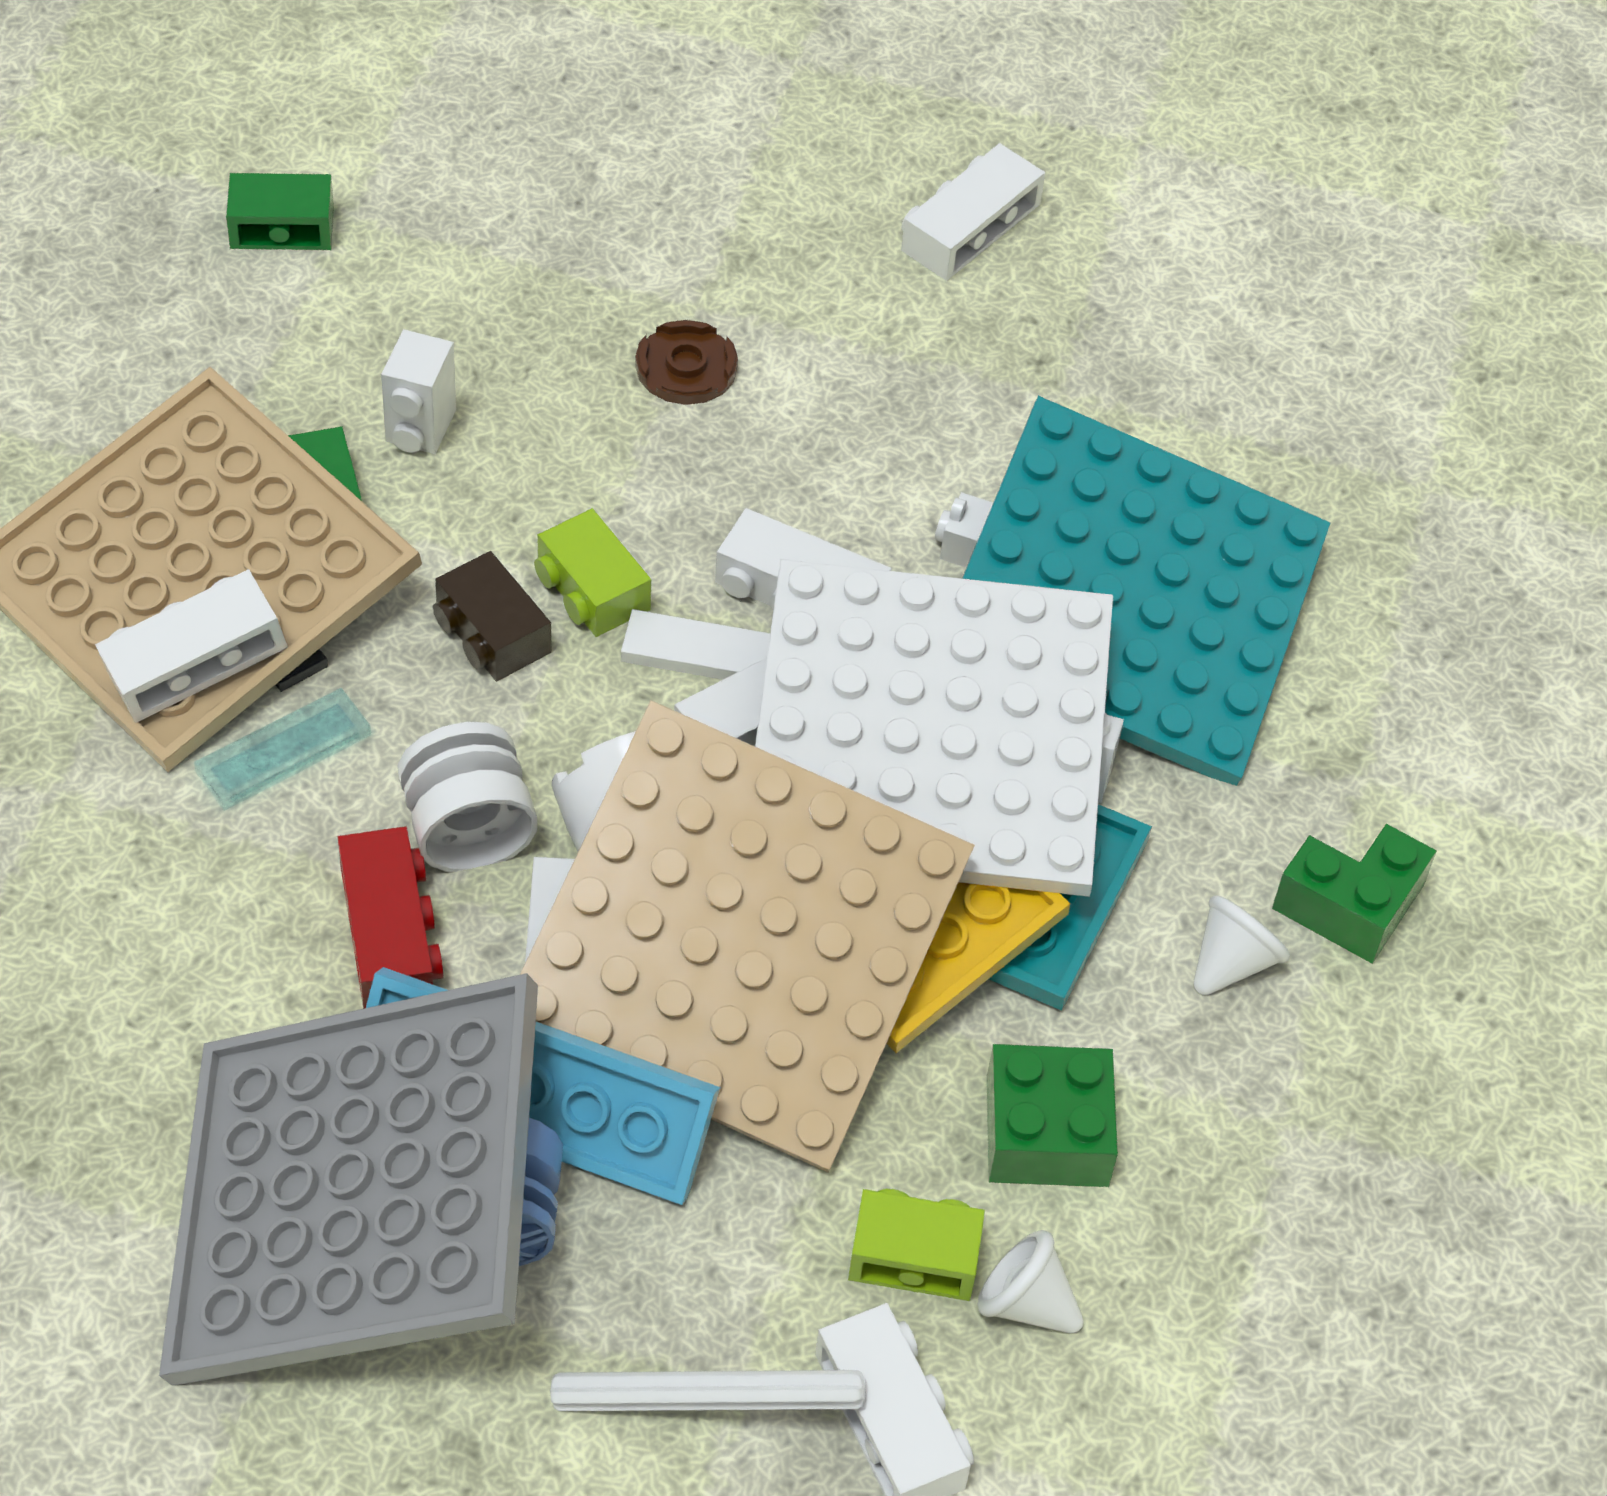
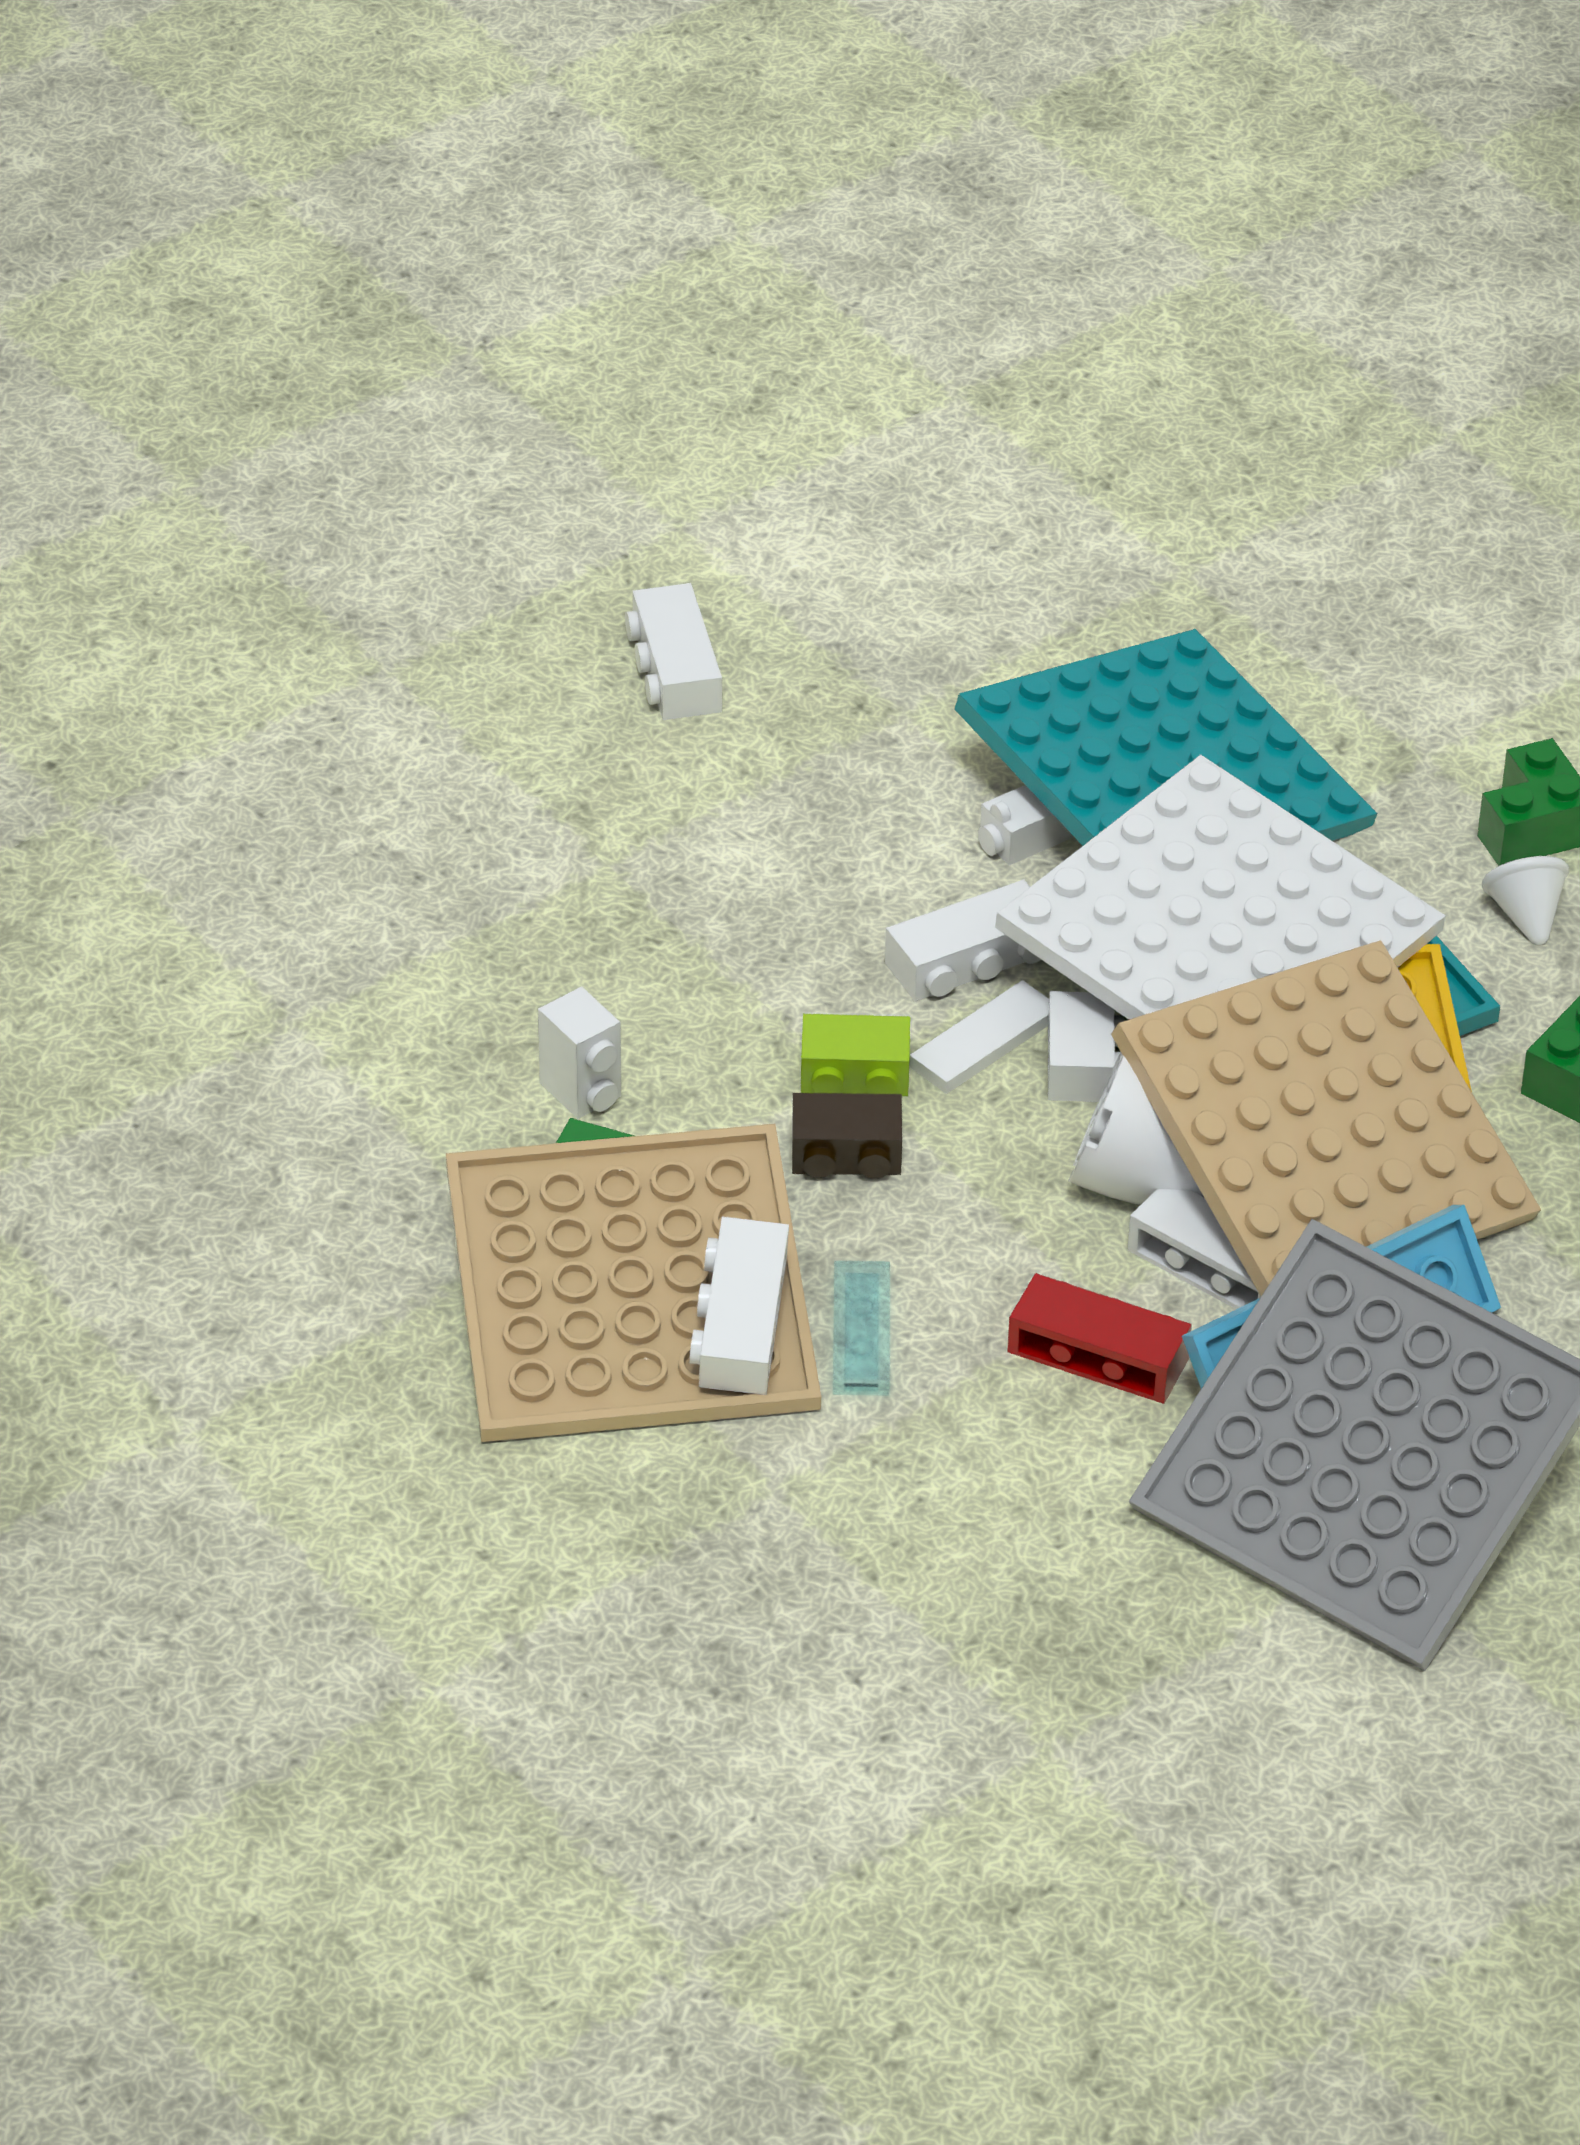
camera: 50 degrees left, 10 degrees down
green brick [226,173,334,250] -> none
white wheel [398,722,537,872] -> none
reddish brown tile [635,320,738,405] -> none

